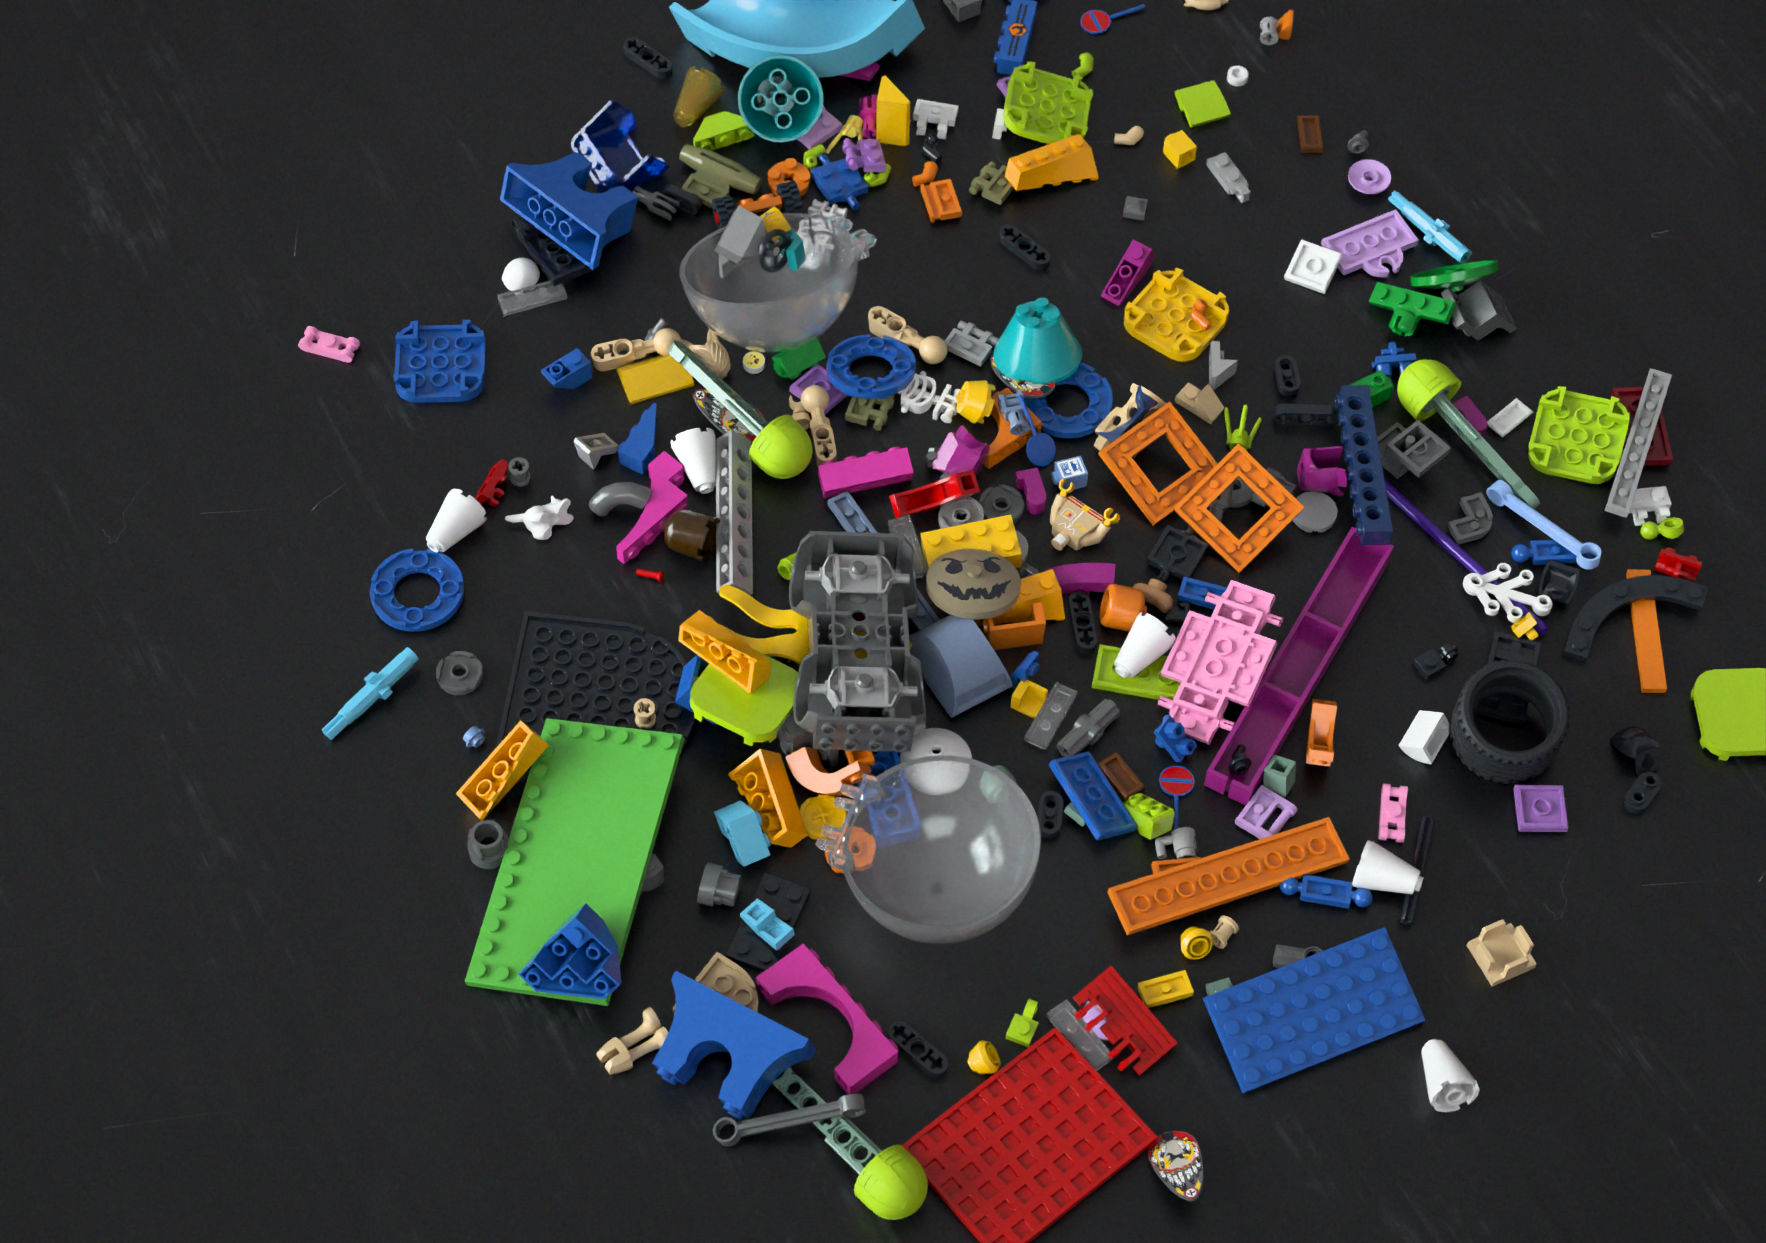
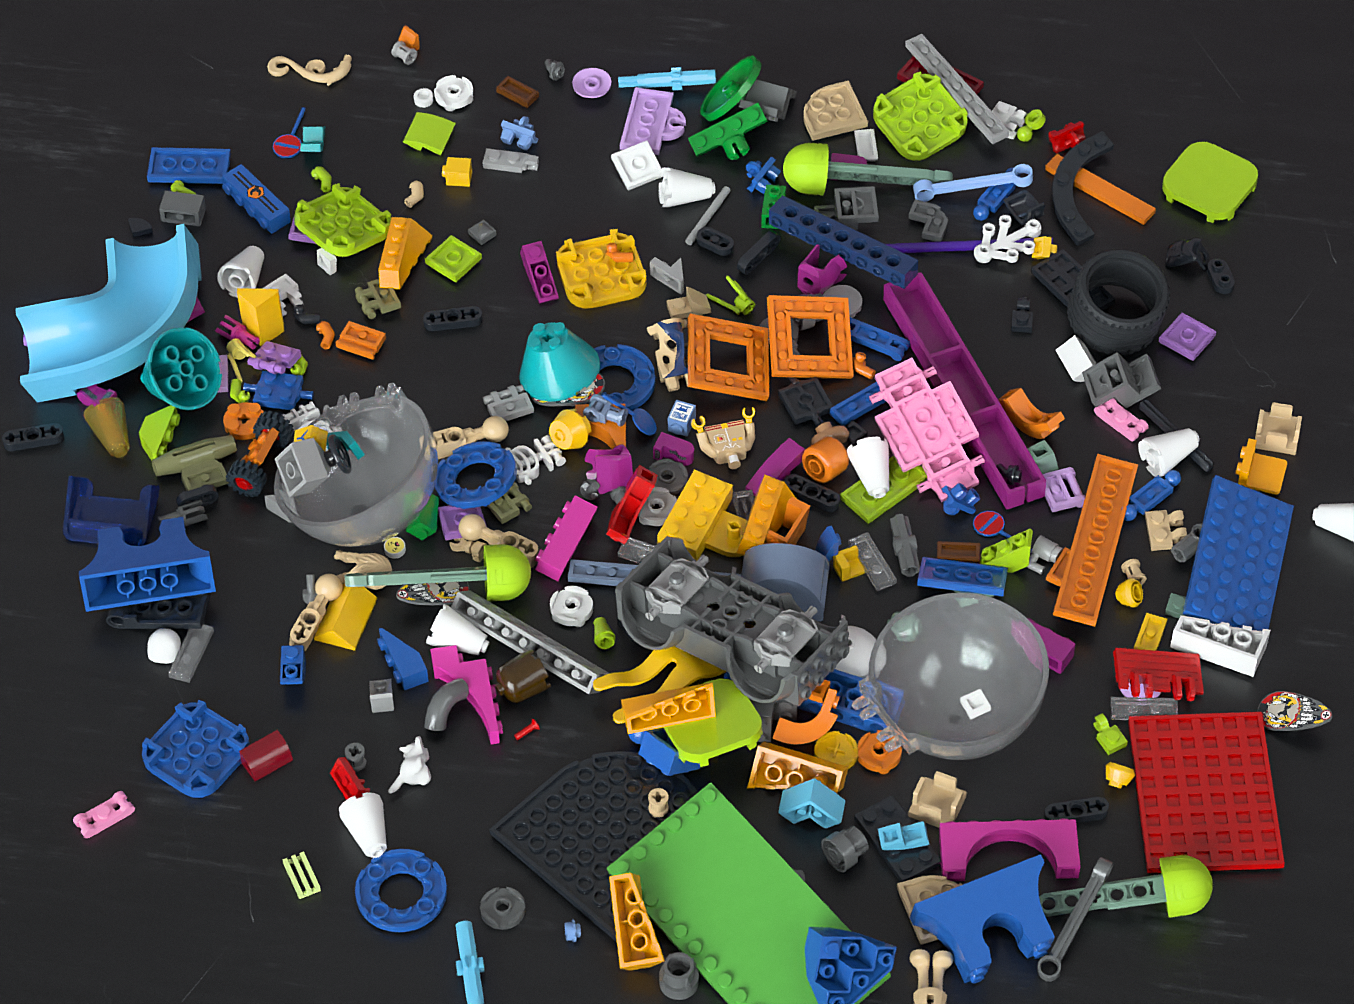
camera: 50 degrees left, 5 degrees down
dark tan dish [926,549,1021,620] -> none
none -> magenta leg [77,384,119,417]
none -> white cone [217,246,264,298]
none -> dark red brick [239,730,293,781]
none -> yellowish green tile [283,851,321,899]
none -> slope [301,126,325,152]
none -> lime plate [425,235,482,282]
none -> white plate [434,75,473,111]
none -> medium blue hips [500,116,538,151]
none -> white plate [550,586,593,627]
none -> white cone [659,167,715,207]
none -> light grey bar [685,186,731,245]
none -> tan plate [804,81,868,141]
none -> blue plate [850,317,910,361]
none -> orange arm [853,352,876,380]
none -> tan panel [908,771,967,827]
none -> white plate [960,689,991,719]
none -> magenta slope [1015,615,1075,674]
none -> dark grey bracket [1082,352,1161,408]
none -> tan plate [1145,510,1187,551]
none -> white wedge [1170,616,1271,677]
none -> light orange bracket [1236,438,1287,495]

